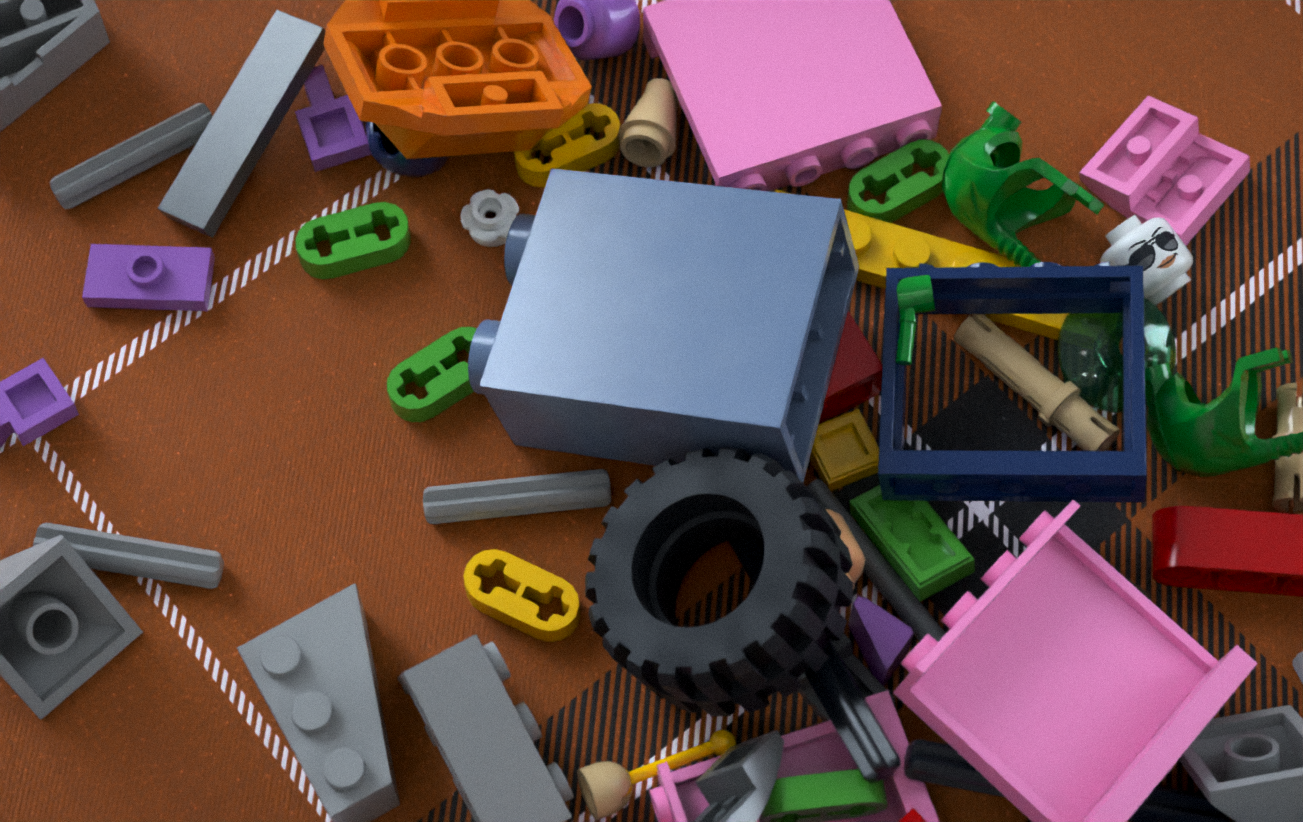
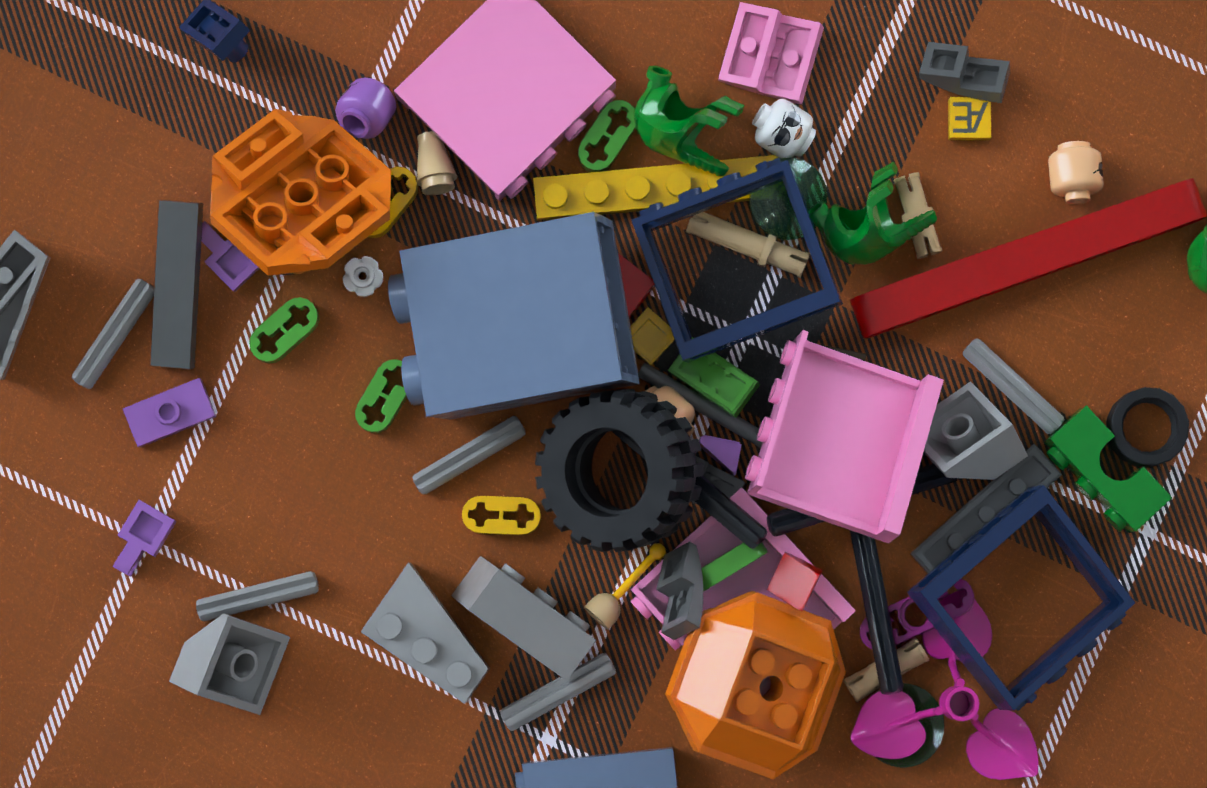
camera: 25 degrees left, 20 degrees up
green hand [895,275,935,366] -> none

